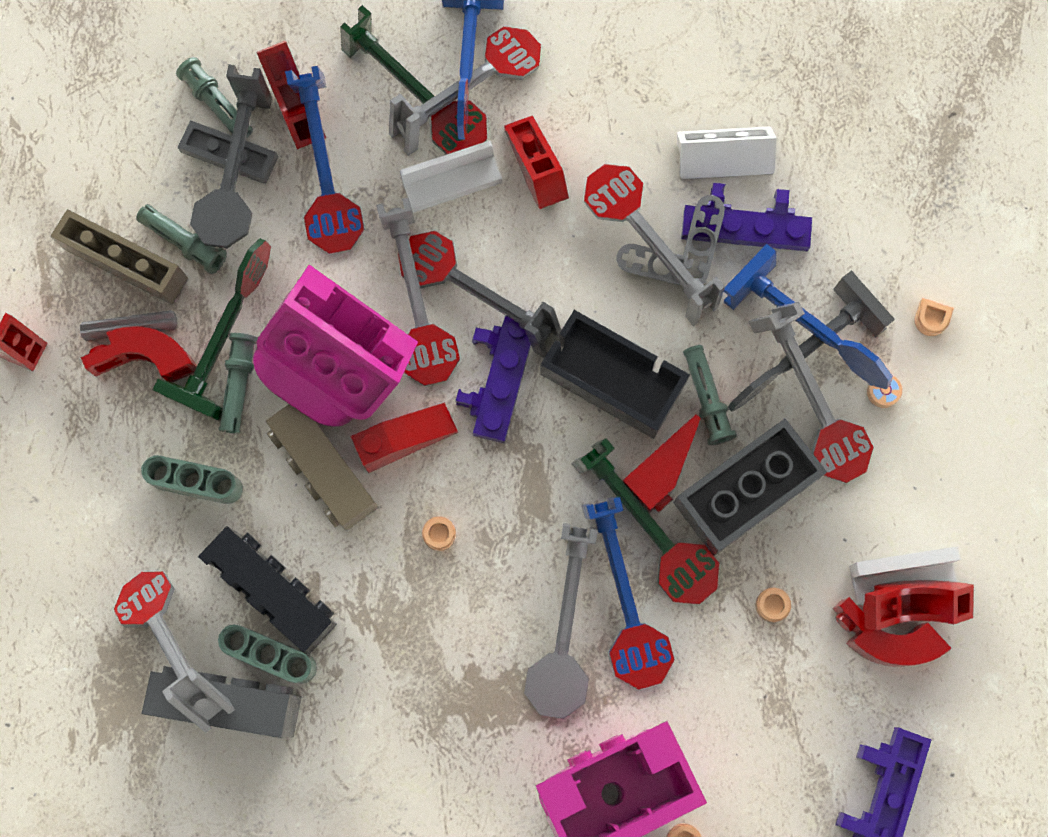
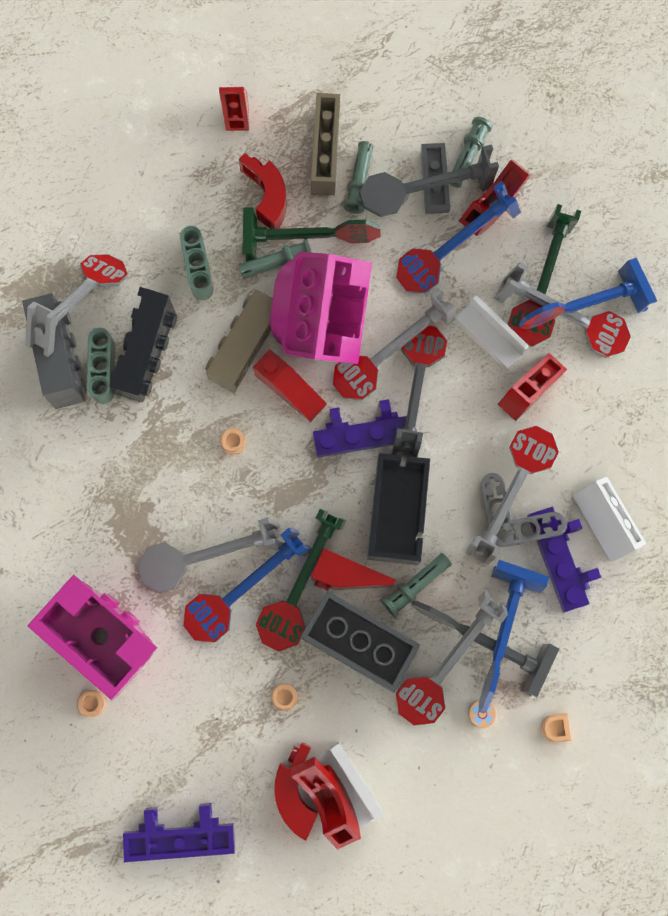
camera: 60 degrees right, 0 degrees up
light grey axle [80,310,177,341] -> none

